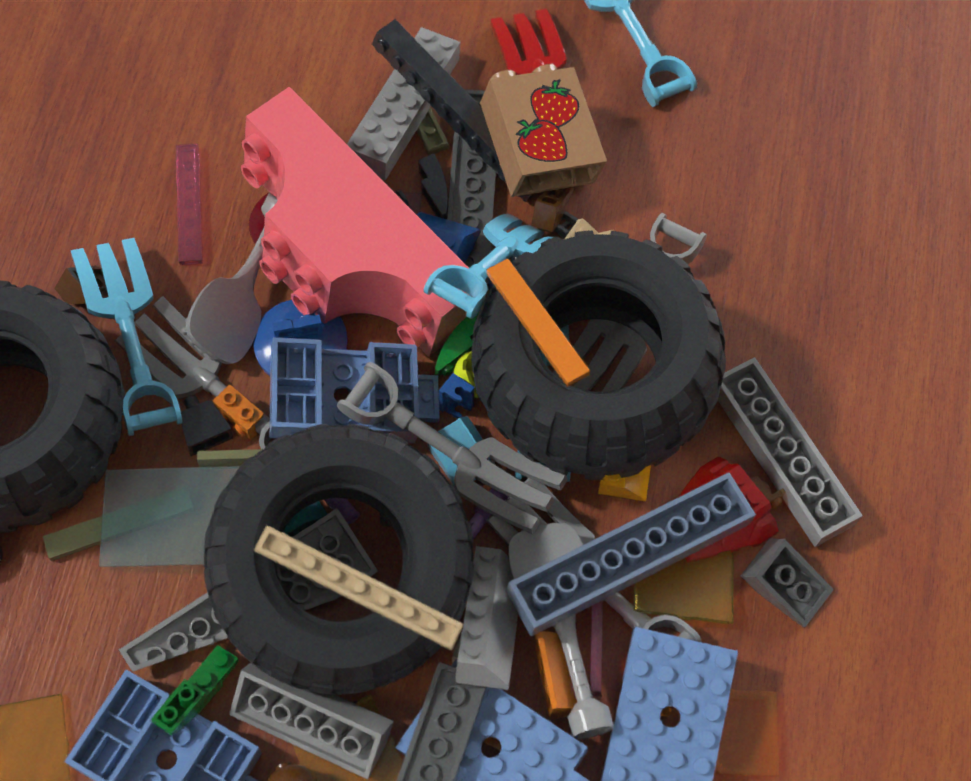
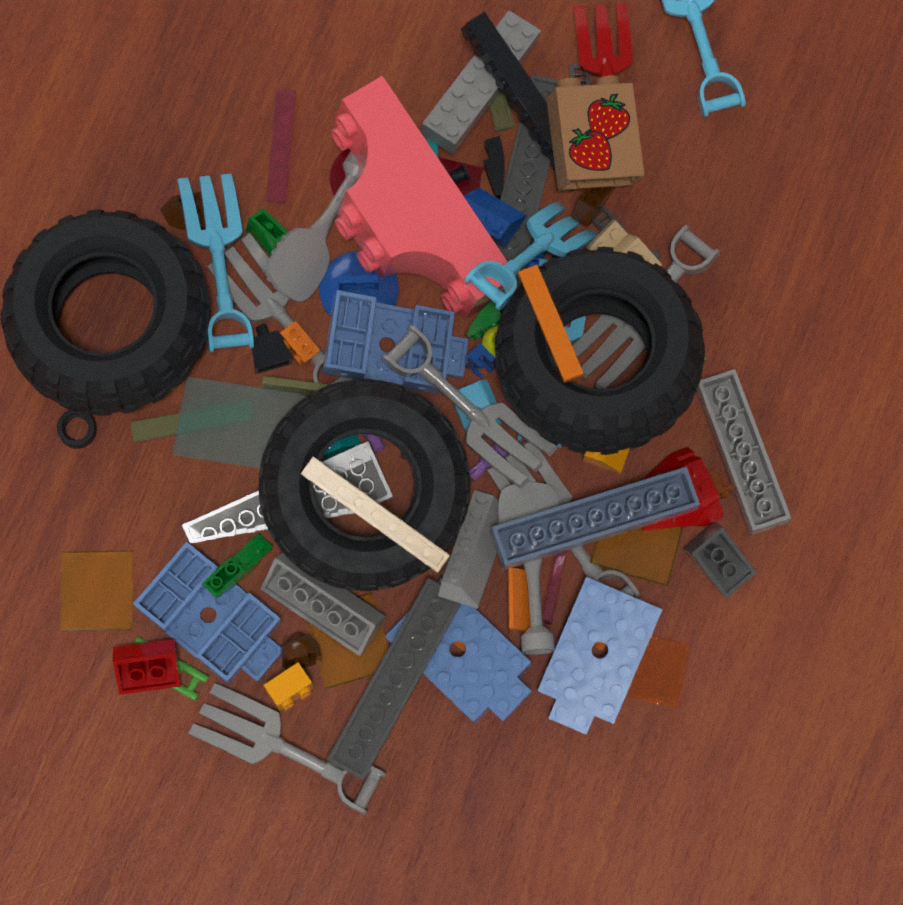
camera: 10 degrees right, 10 degrees up
none -> green brick [246,208,288,255]

